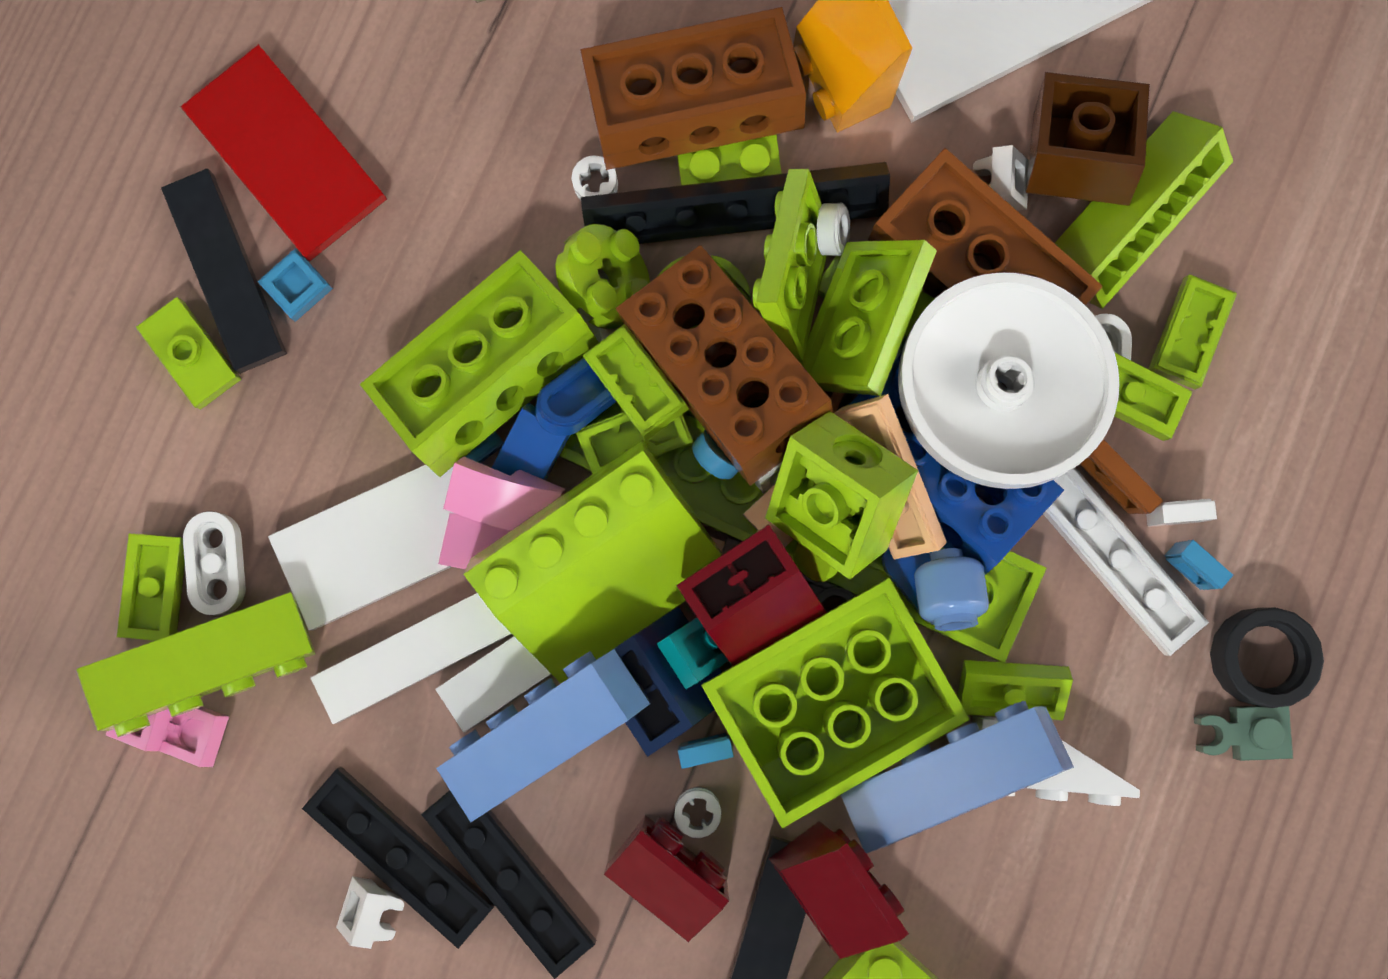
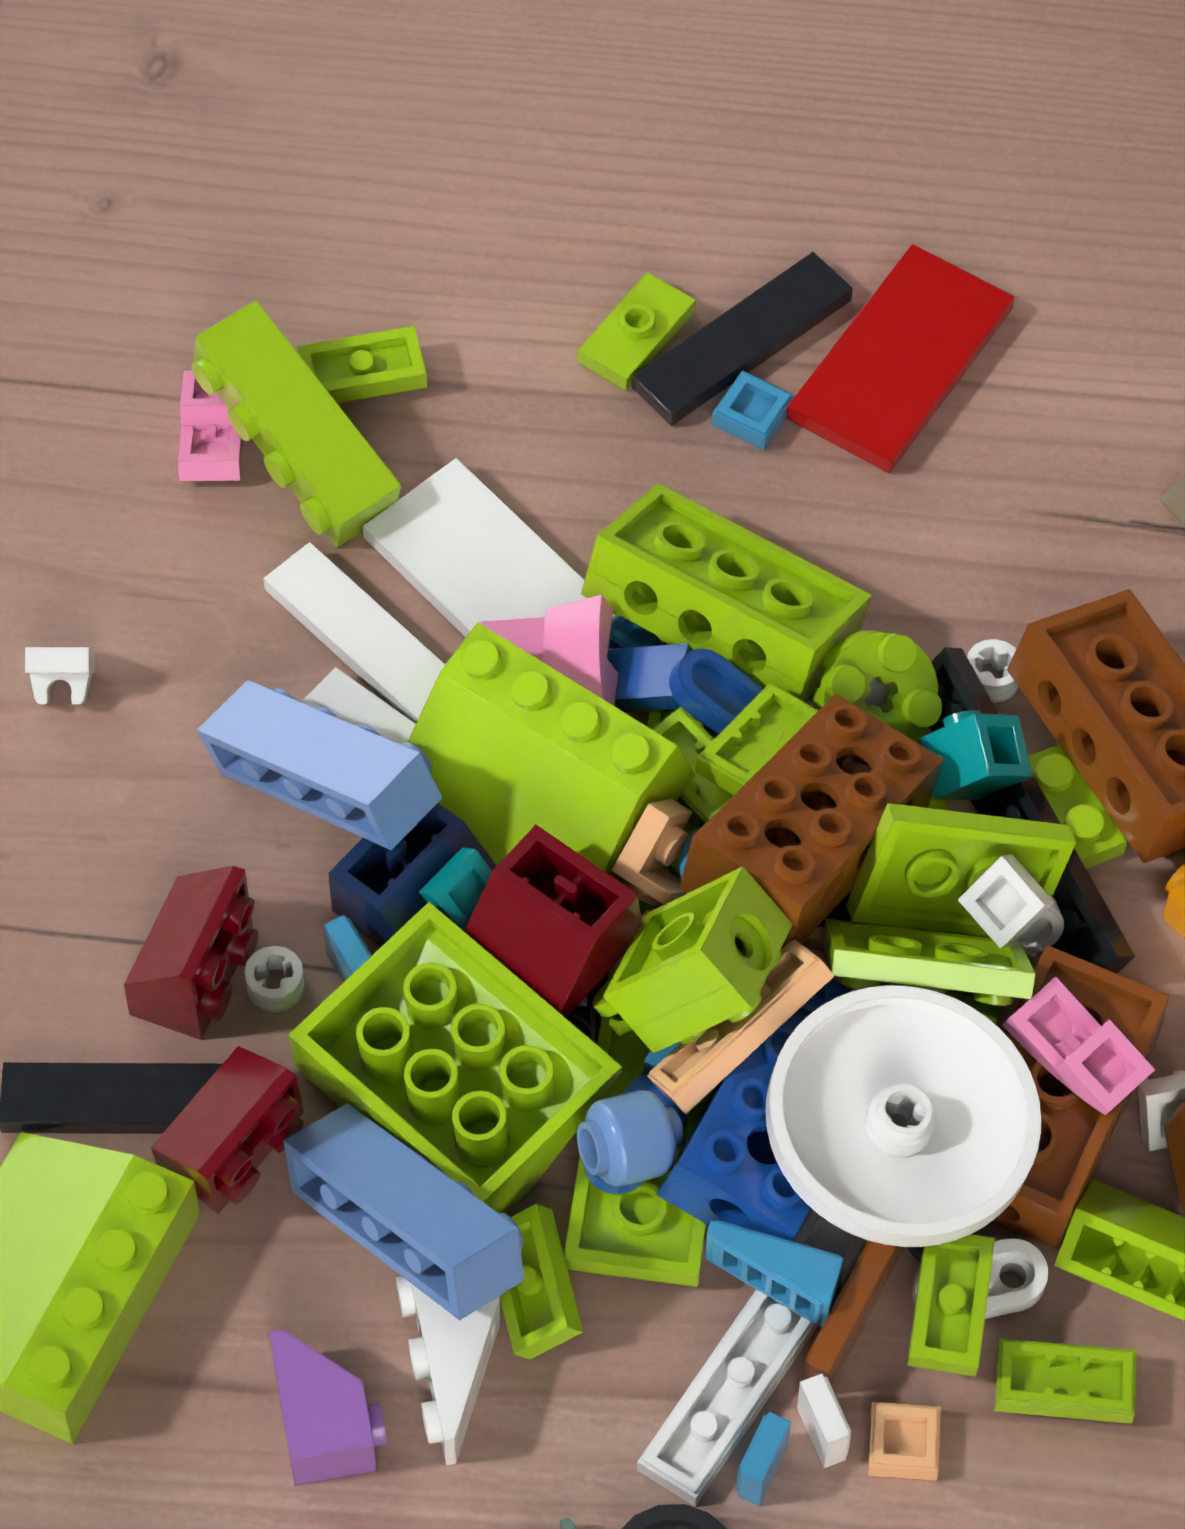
camera: 70 degrees right, 25 degrees down
white plate [183,512,246,615] -> none
black tile [302,767,495,949] -> none
black tile [421,790,597,979] -> none
none -> medium lavender slope [269,1329,387,1486]
none -> light nougat bracket [612,798,693,906]
none -> dark azure slope [705,1219,844,1327]
none -> light nougat tile [868,1402,941,1481]
none -> teal brick [920,710,1033,800]
none -> white plate [958,853,1055,949]
none -> bright pink slope [1002,977,1155,1115]

